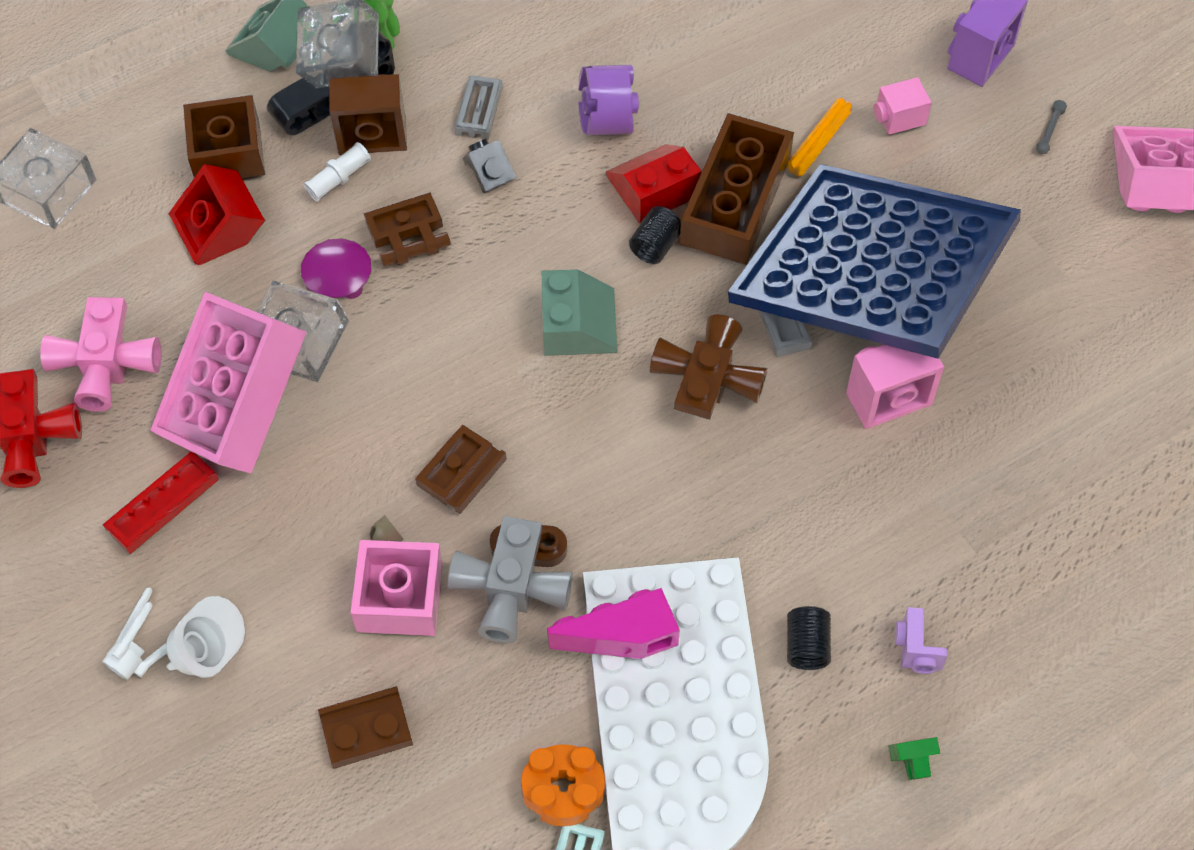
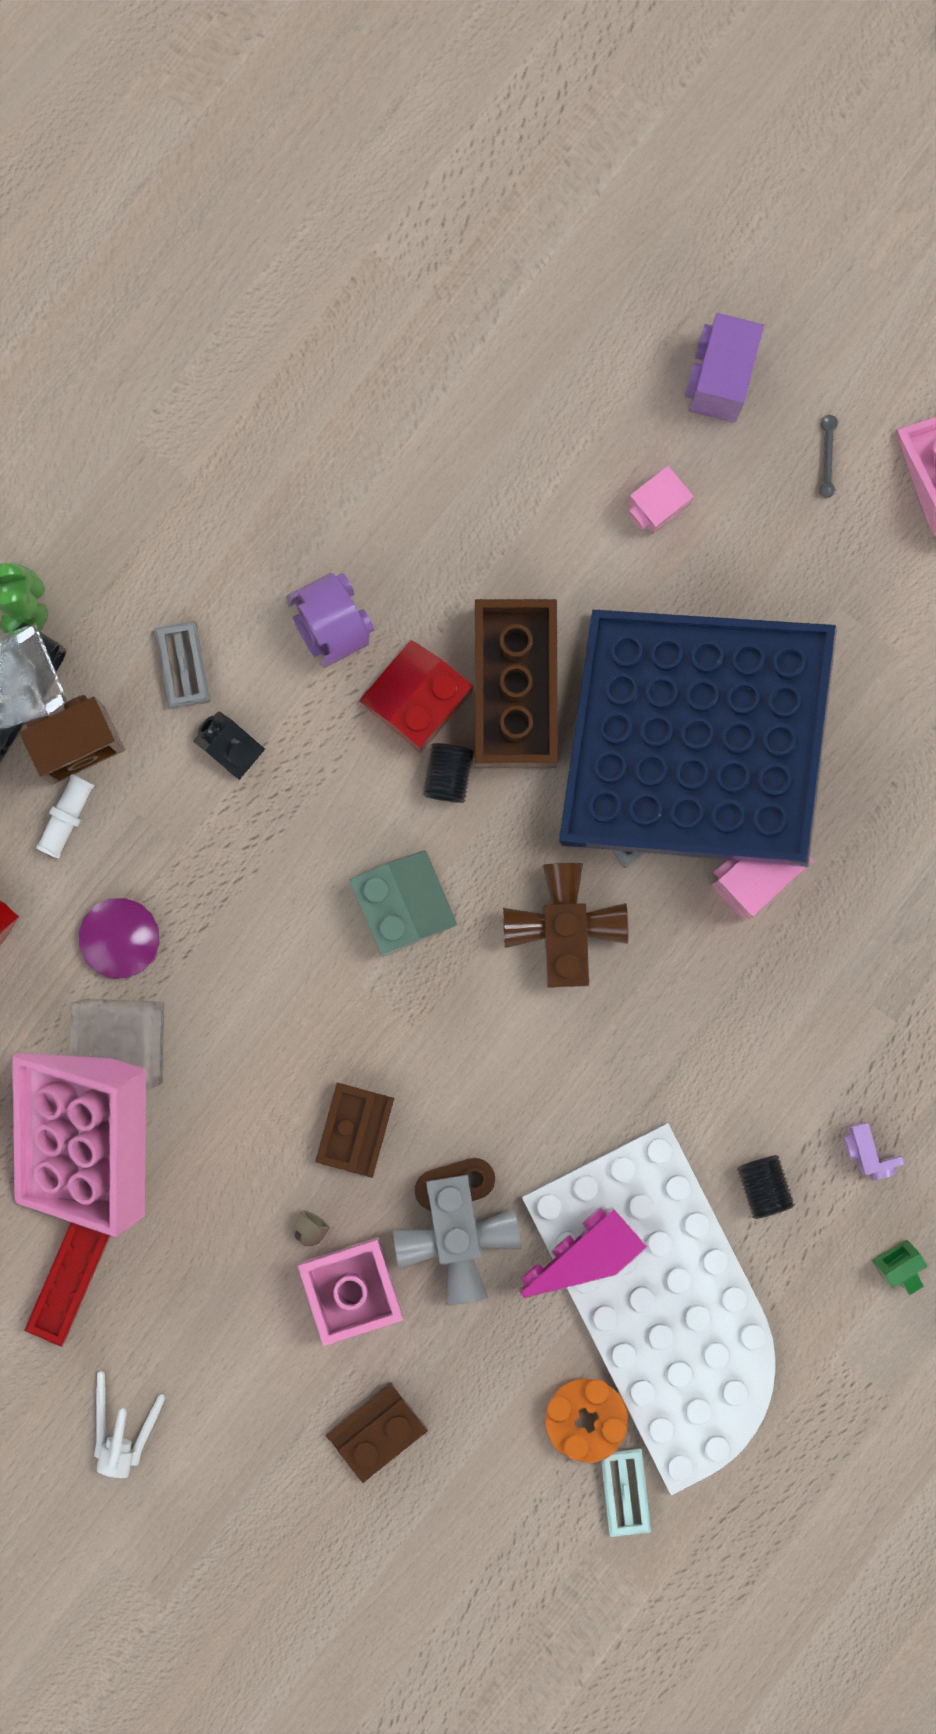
camera: 25 degrees left, 25 degrees up
white piece [166,596,245,678] -> none
reddish brown plate [364,192,451,267] -> none
light orange axle [787,98,852,177] -> none

